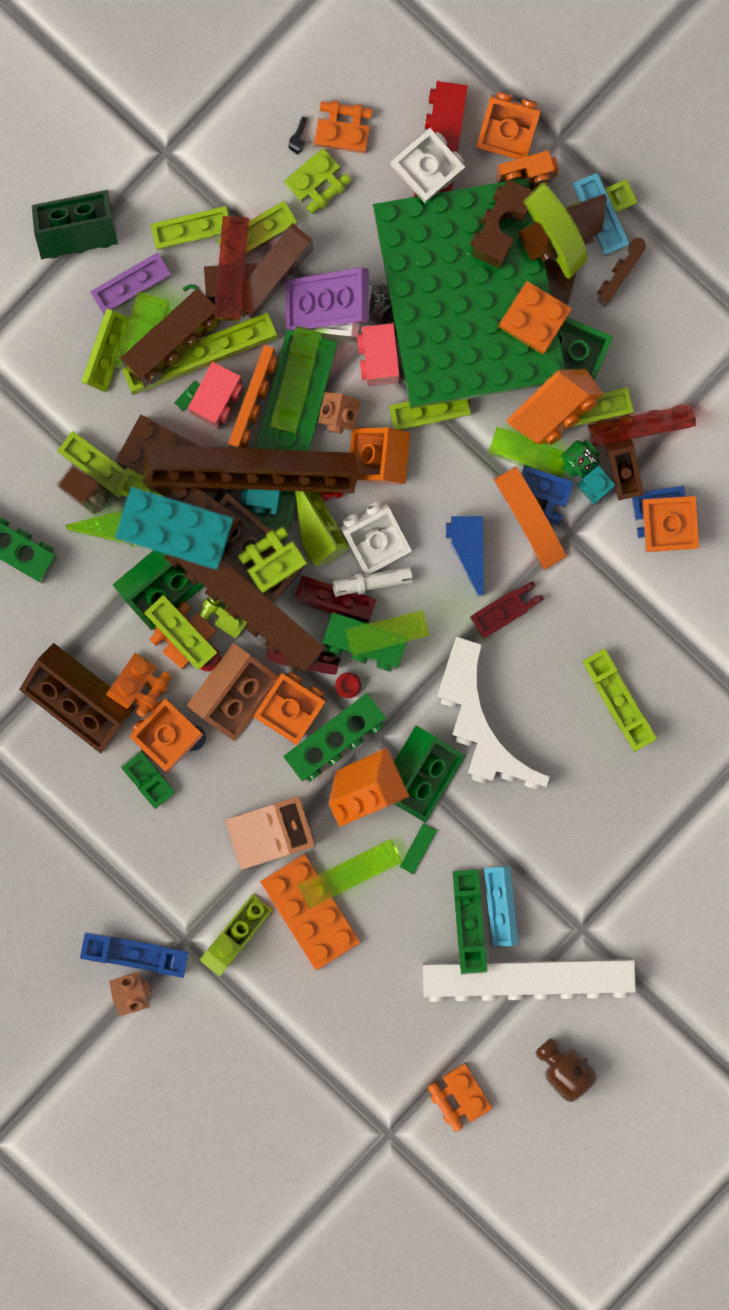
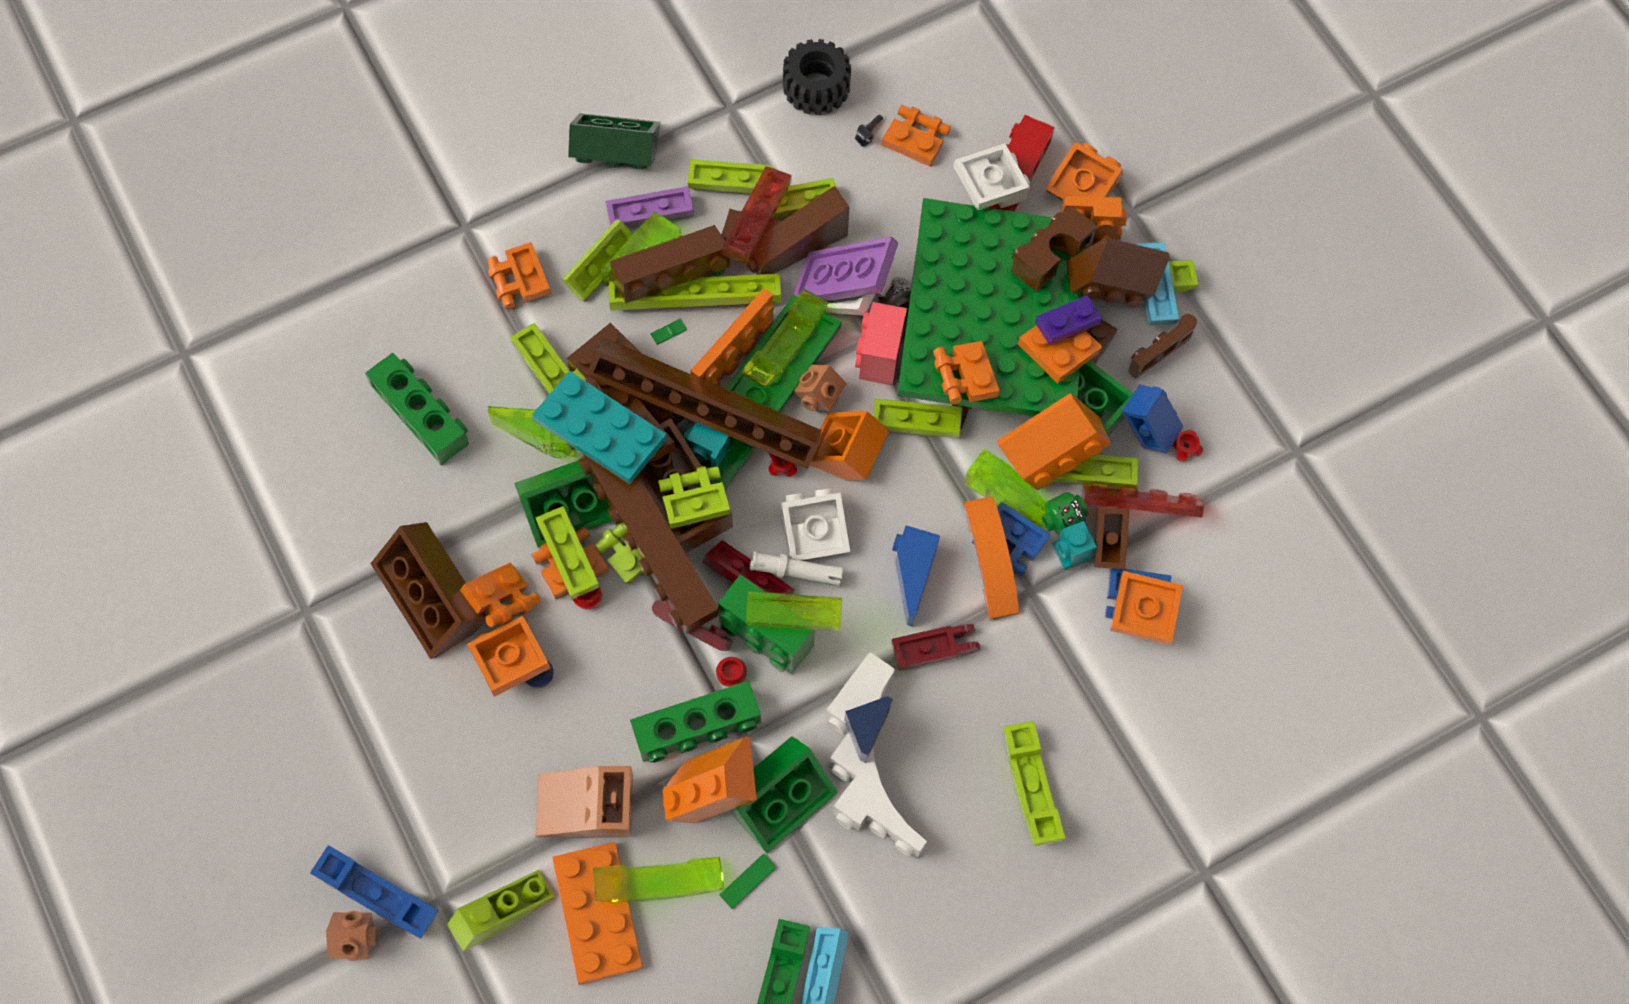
camera: 10 degrees right, 20 degrees down
reddish brown brick [57,465,109,514] -> none
green slope [121,750,175,809] -> none
nougat slope [186,643,279,741] -> none
coral brick [188,362,244,429] -> none
orange plate [253,671,327,745] -> none
lime plate [284,148,352,215] -> none
lime slope [295,491,351,566] -> none
lime slope [524,184,587,279] -> none
none -> orange plate [487,242,551,309]
none -> black tyre [783,39,851,115]
none -> dark blue slope [844,696,893,763]
none -> orange plate [933,341,1000,404]
none -> dark purple plate [1035,295,1102,345]
none -> blue brick [1122,385,1184,454]
none -> red plate [1172,430,1203,462]

